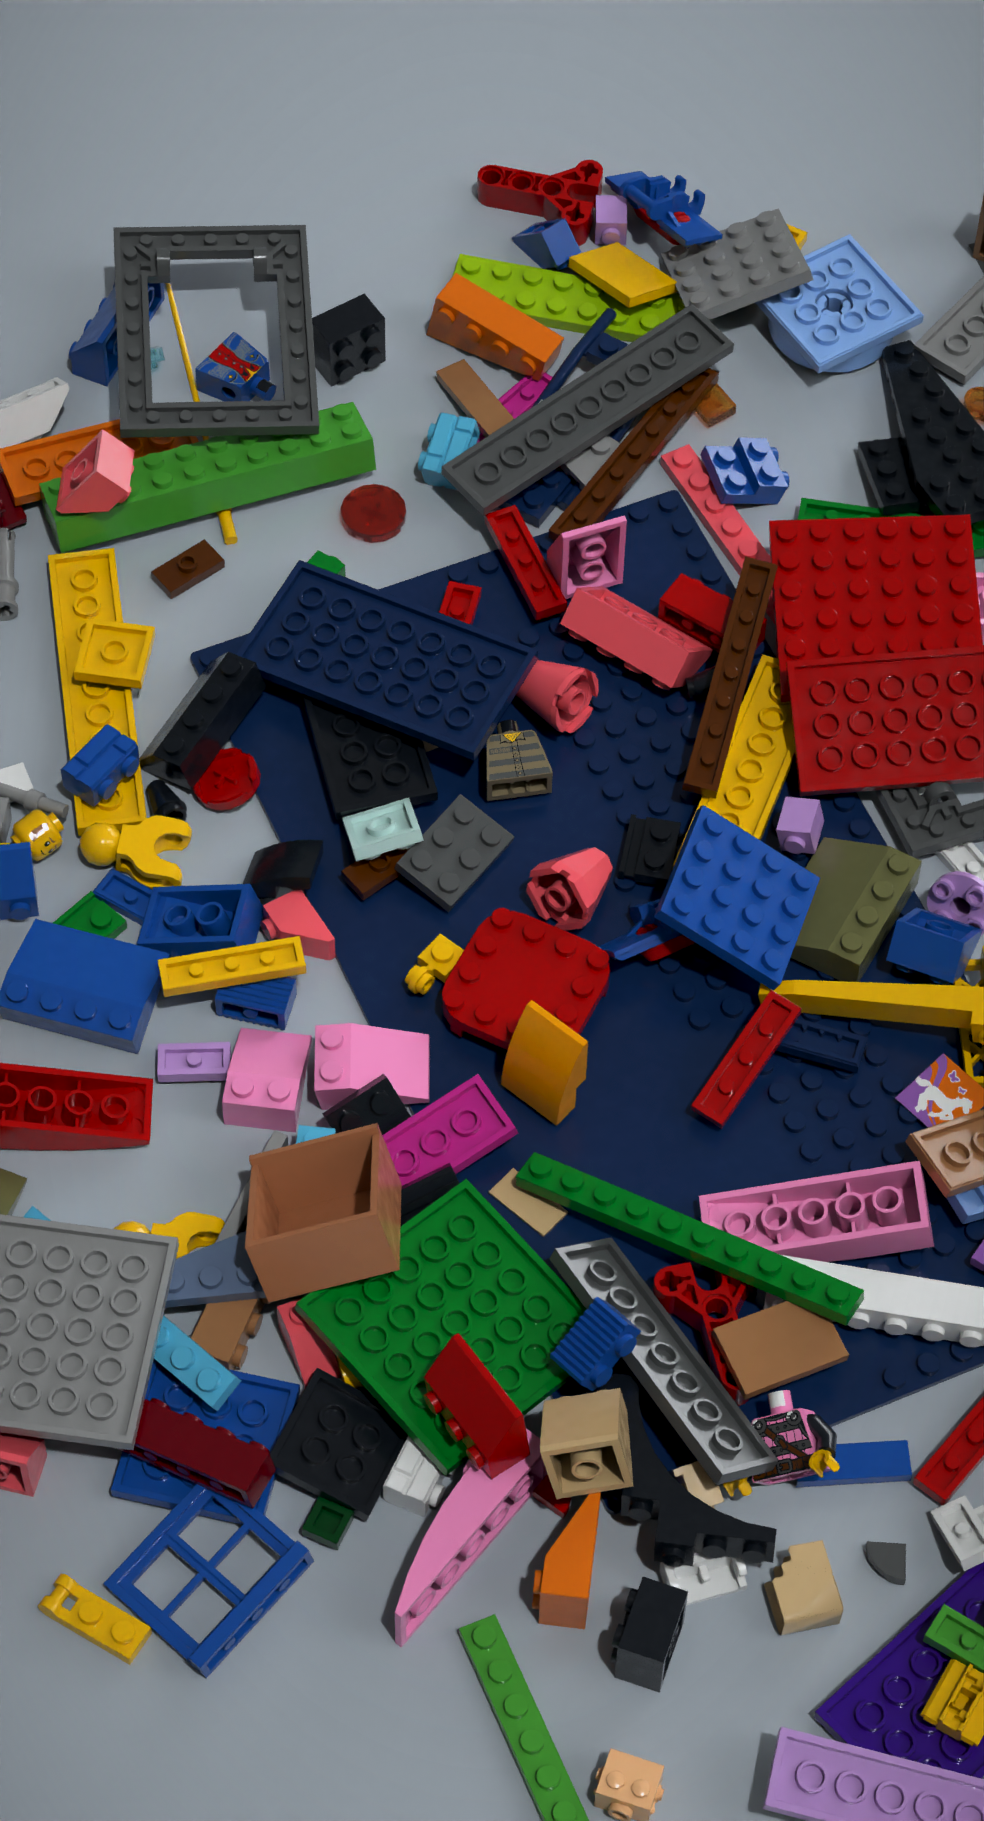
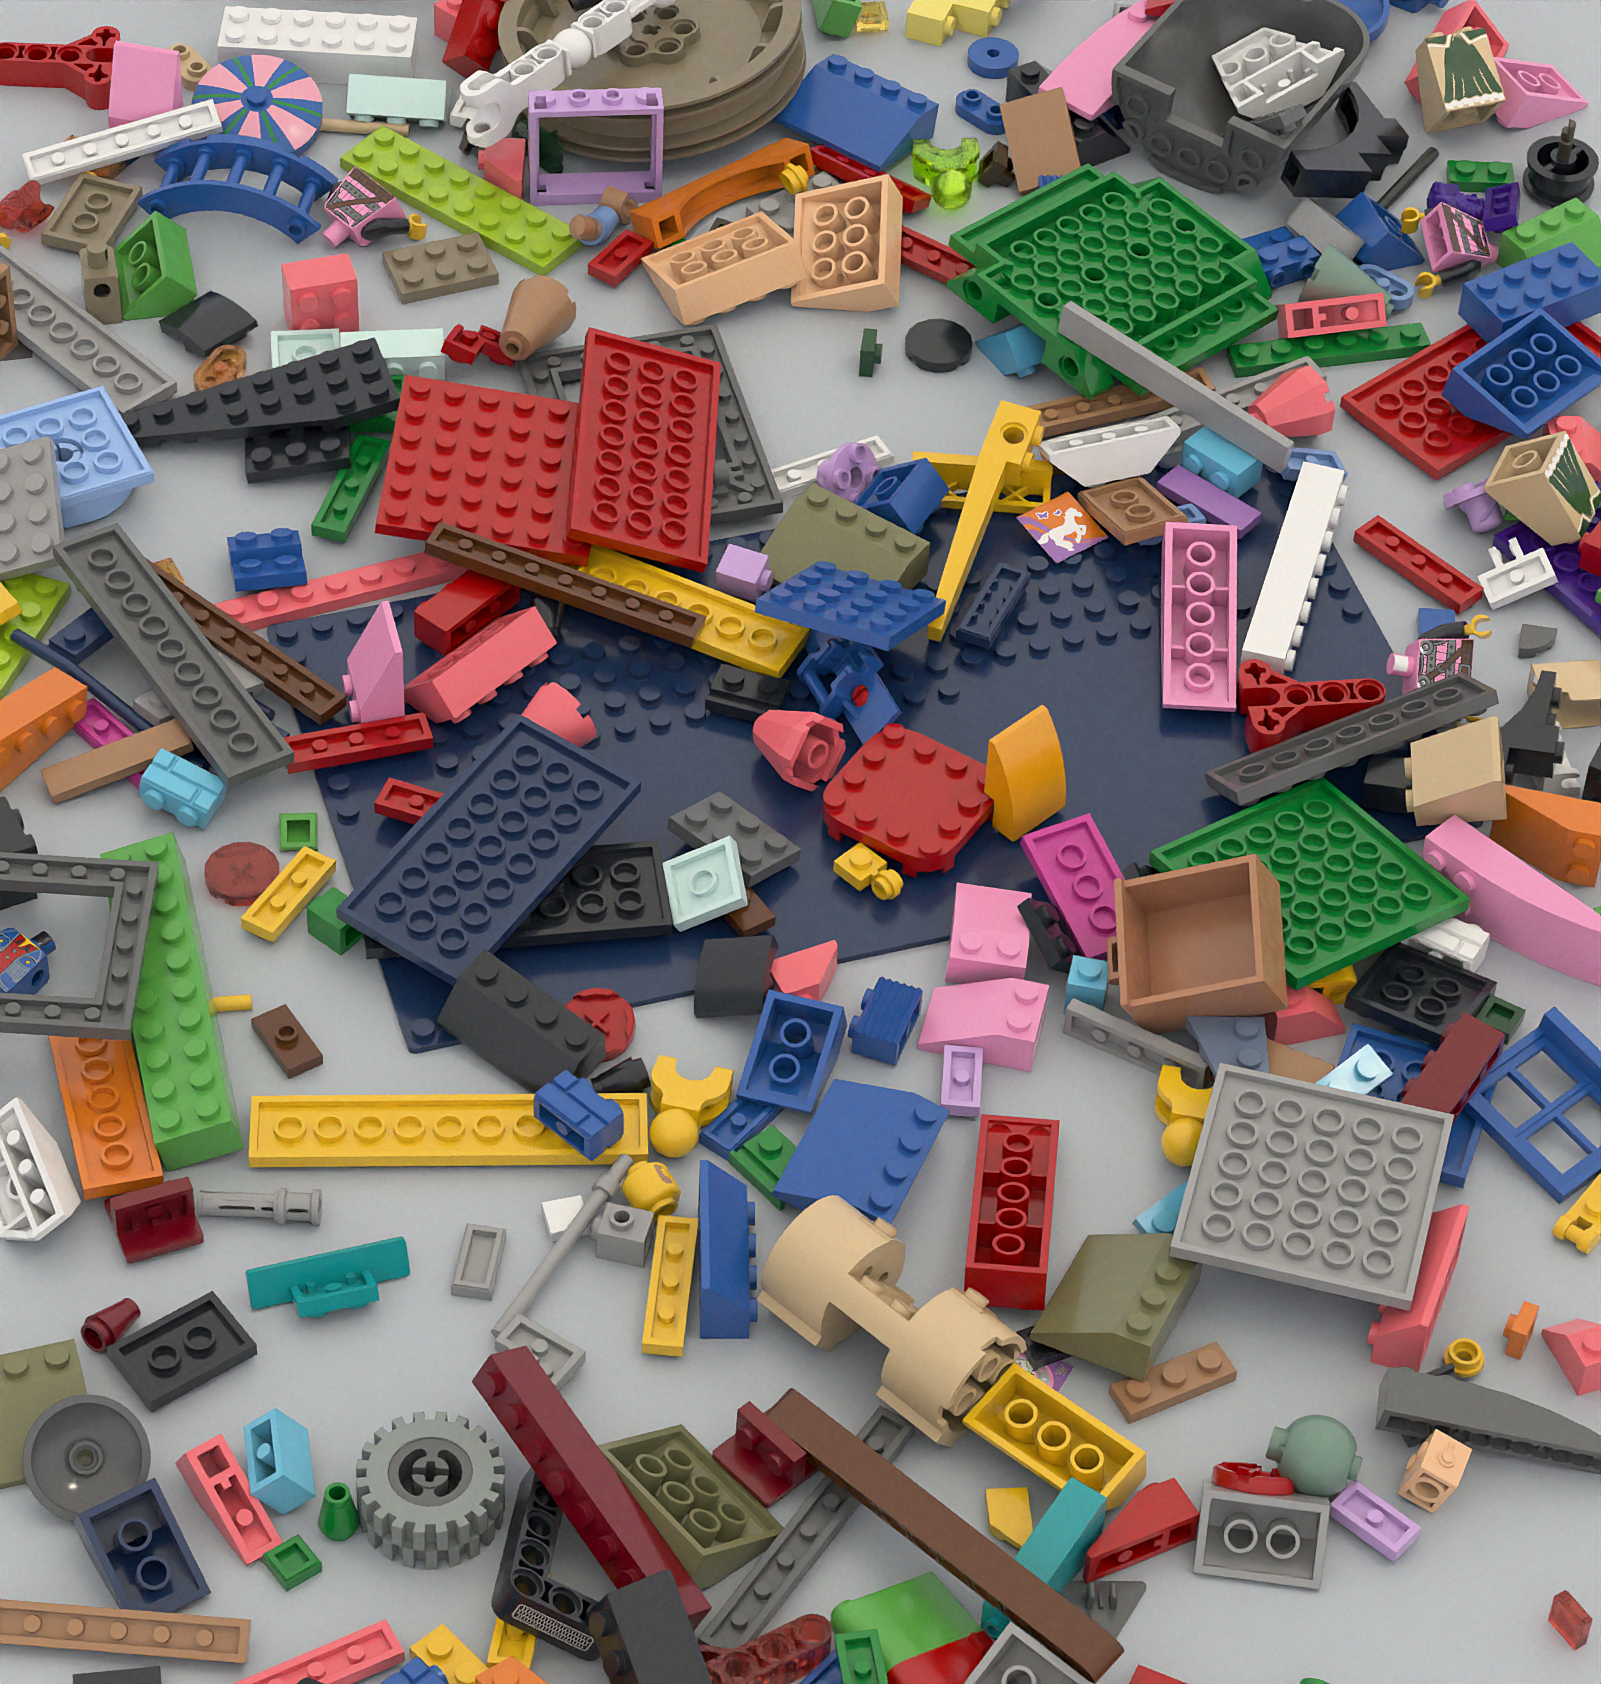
camera: 85 degrees left, 10 degrees down
coral slope [56,429,135,514] -> none
yellow plate [74,618,156,689] -> none
yellow plate [158,936,306,997] -> none
red slope [423,1333,531,1479] -> none
dark tan torso [486,720,553,801] -> none
tan tile [488,1168,568,1237] -> none
green plate [516,1152,864,1326] -> none
blue brick [550,1297,641,1391] -> none
red plate [691,990,802,1129] -> none
medium nougat tile [712,1301,849,1400] -> none
none -> yellow plate [241,846,336,943]
none -> bright green slope [279,813,318,851]

